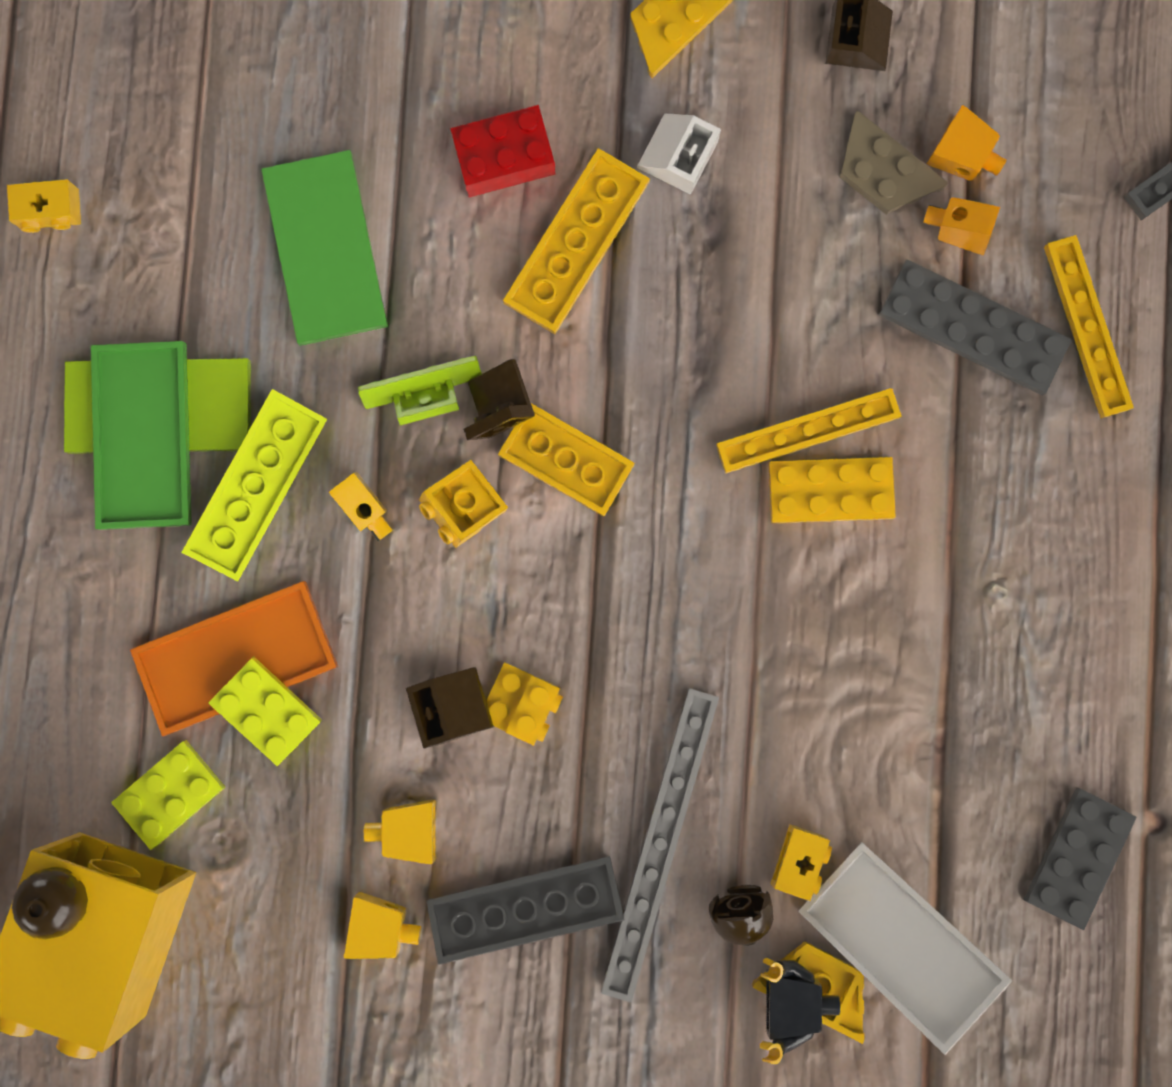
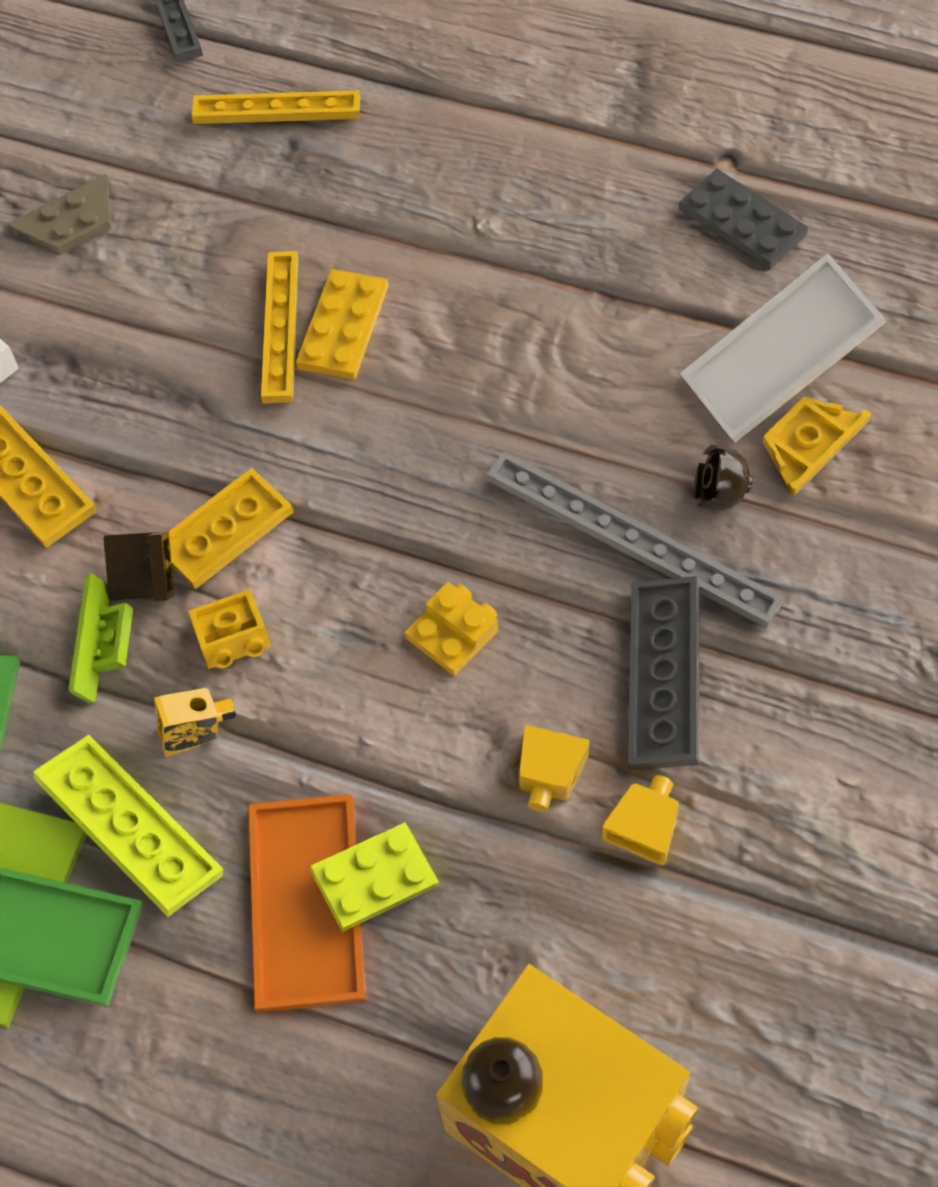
camera: 70 degrees left, 25 degrees down
neon yellow plate [111,740,226,850] -> none
dark brown slope [406,667,494,749] -> none
torso [760,958,840,1064] -> none
yellow brick [770,824,832,901] -> none
dark grey plate [878,259,1072,395] -> none
light orange torso [923,197,1000,256] -> none
light orange torso [926,105,1007,181] -> none

